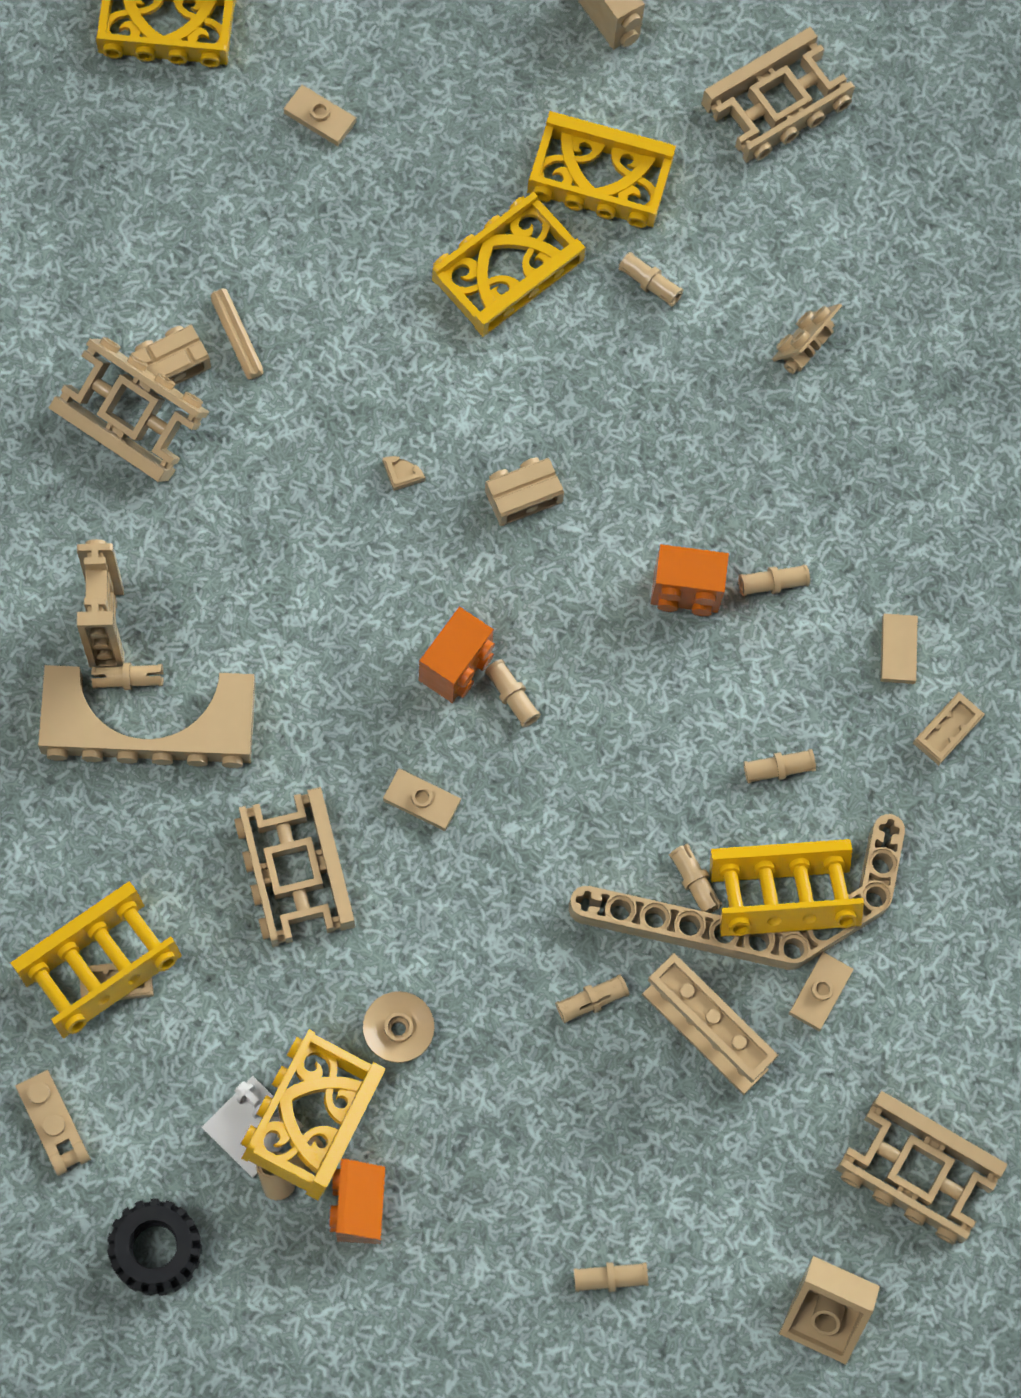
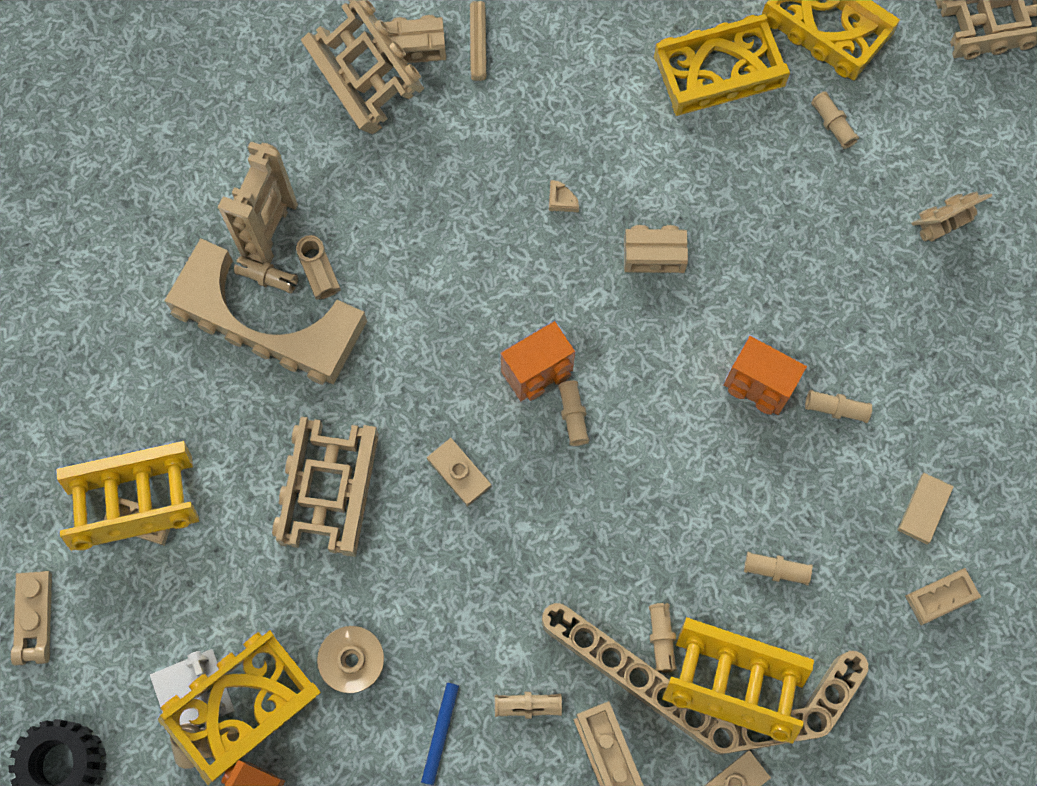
camera: 30 degrees right, 0 degrees up
none -> tan piece [296,235,341,300]
none -> blue bar [421,683,459,786]

